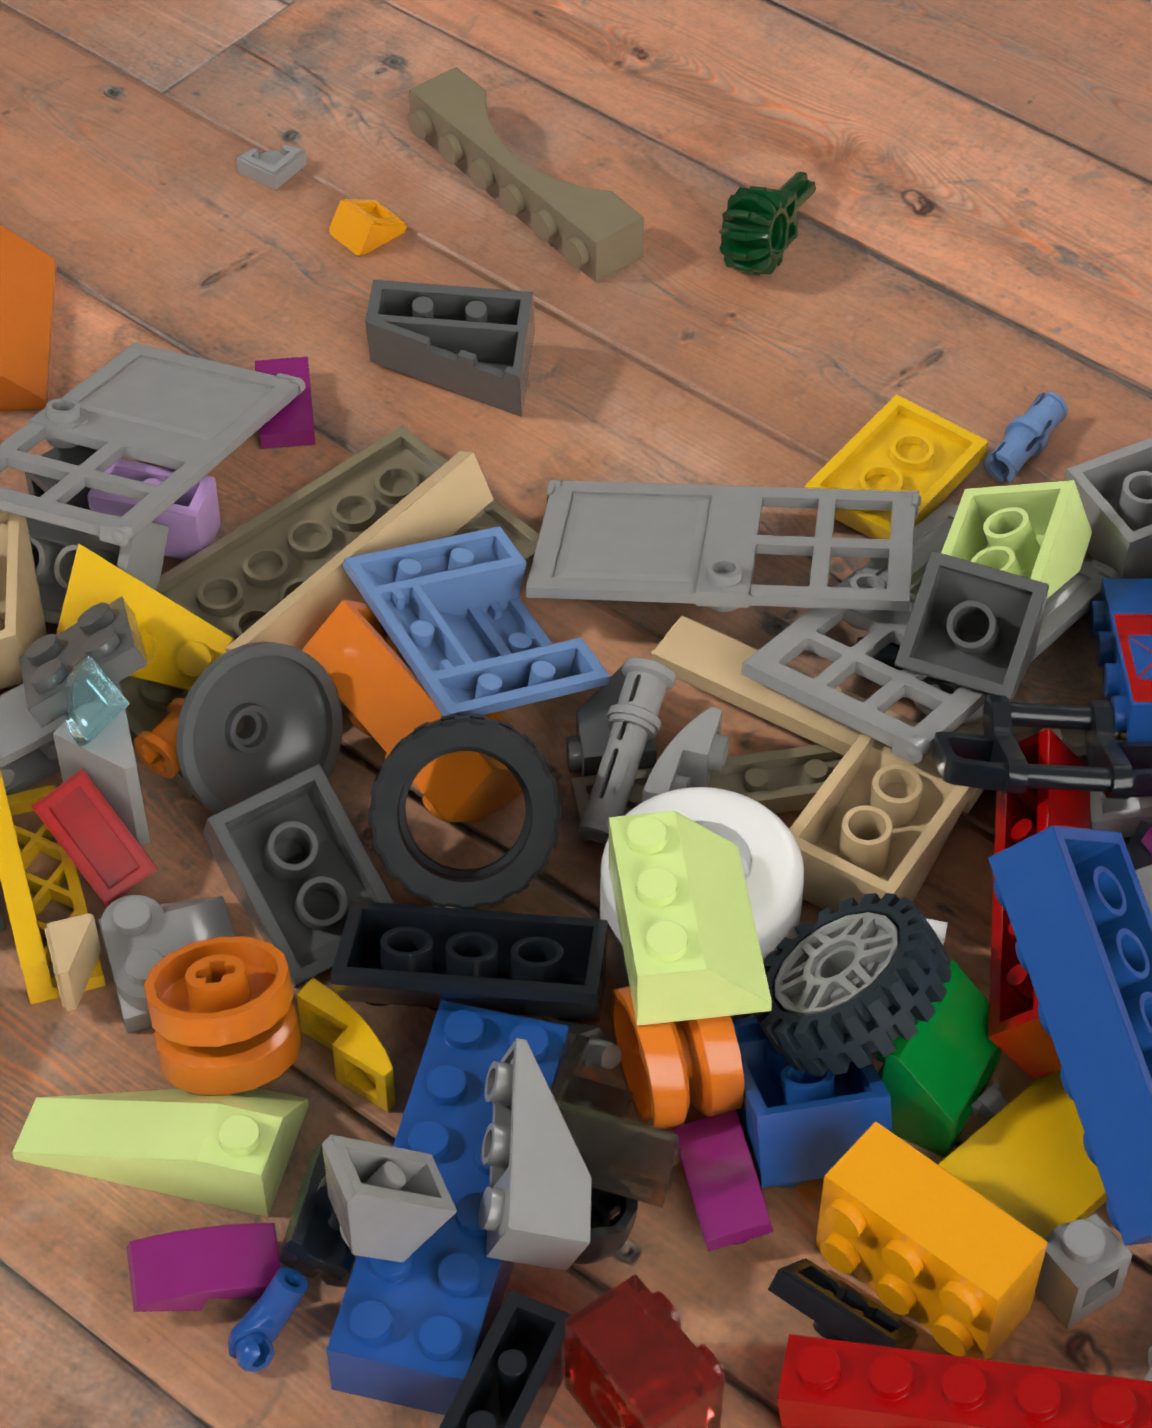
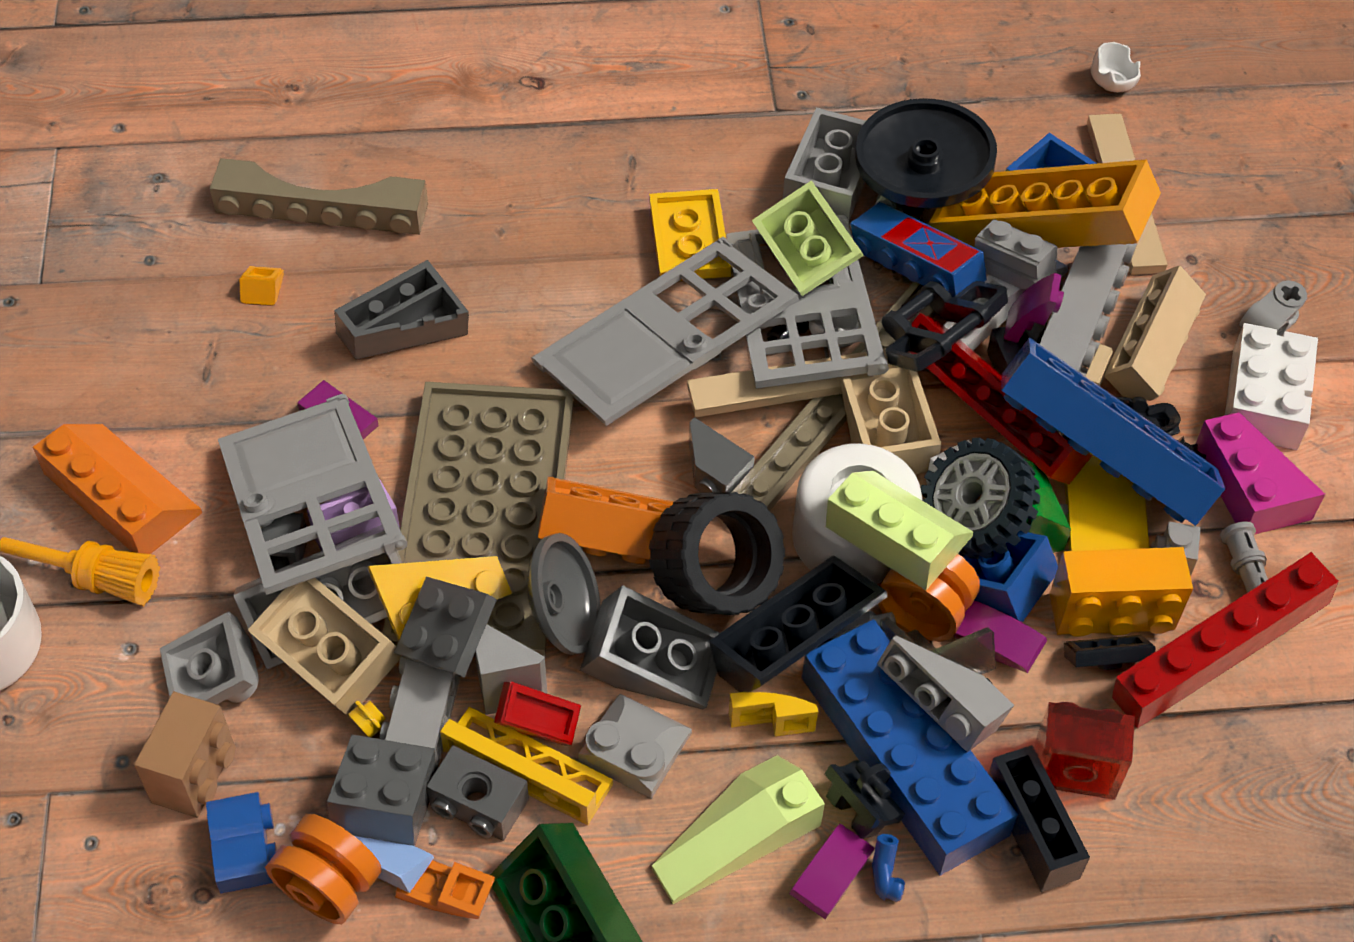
camera: 45 degrees left, 5 degrees up
tan slope [44,914,101,1011] -> none
clear light blue tile [66,656,130,747] -> none
orange bush [133,698,185,779] -> none
orange wheel [144,937,302,1096] -> none
tan tile [225,451,494,652] -> none
light grey tile [236,145,307,190] -> none
light grey slope [322,1134,457,1263] -> none
medium blue slope [343,526,610,716] -> none
light grey pin [578,657,676,844] -> none
light grey slope [642,707,730,802] -> none
dark green gear [719,172,816,276] -> none
dark grey slope [894,550,1049,701] -> none
medium blue pin [984,391,1068,483] -> none

